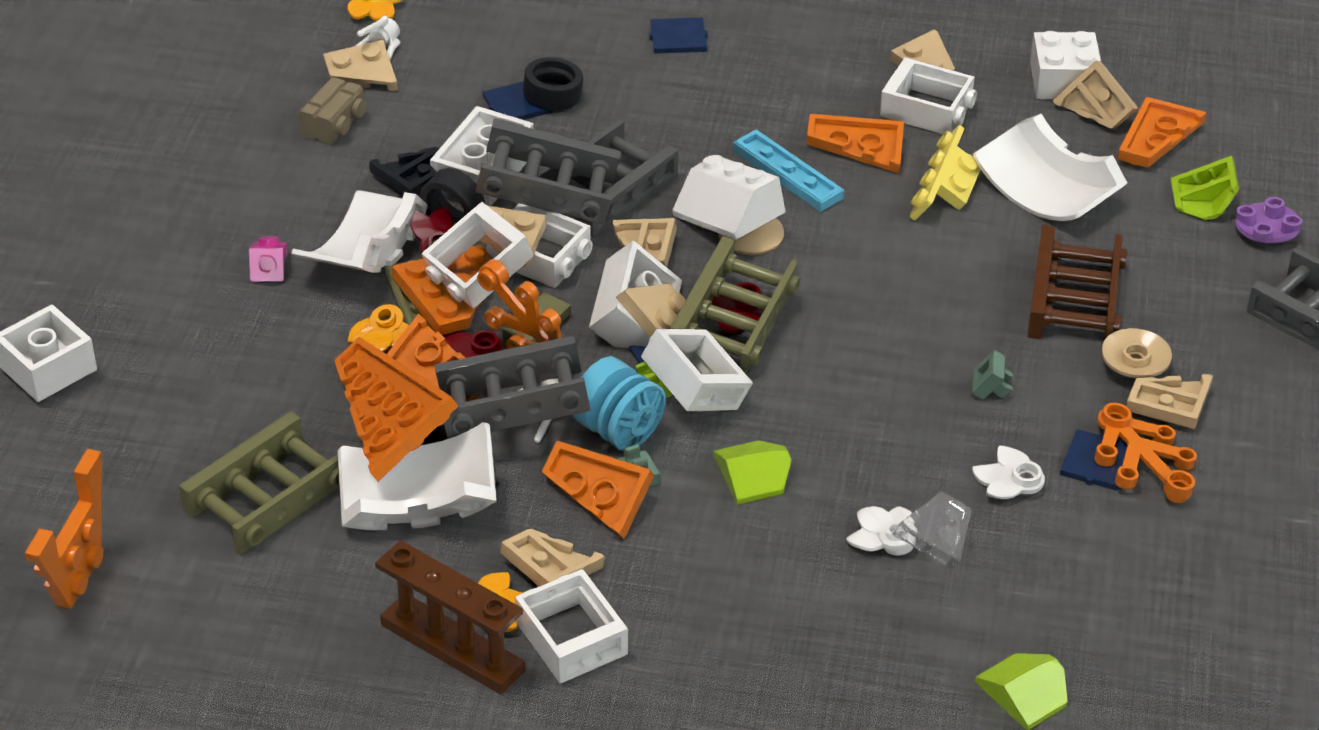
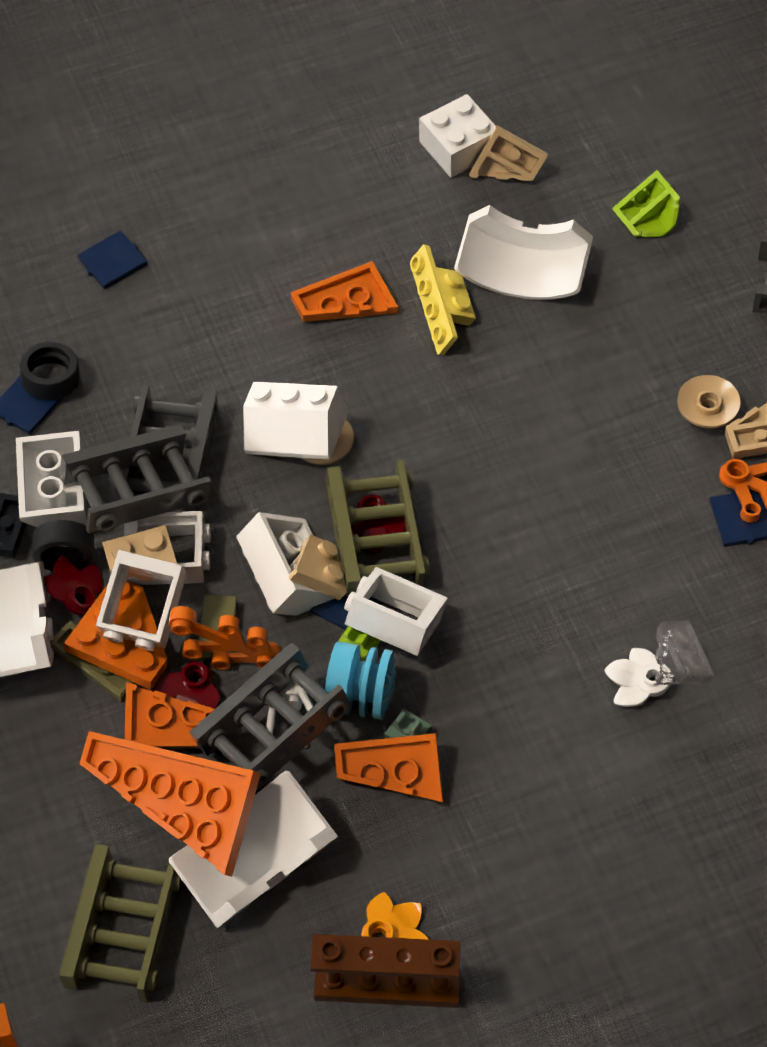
camera: 30 degrees left, 15 degrees up
light orange plate [348,304,409,353] -> none
tan wing [500,529,605,593] -> none
white window [515,569,628,684] -> none
tan wing [613,218,677,267] -> none
lime slope [713,440,792,505] -> none
medium azure tile [733,129,844,212] -> none
white window [880,57,977,134] -> none
tan wing [890,29,955,71] -> none
sand green tile [972,350,1013,400] -> none
white plate [972,445,1045,499] -> none
reddish brown fence [1027,225,1127,342] -> none
orange wing [1117,97,1207,168] -> none
medium lavender dish [1235,197,1302,243] -> none

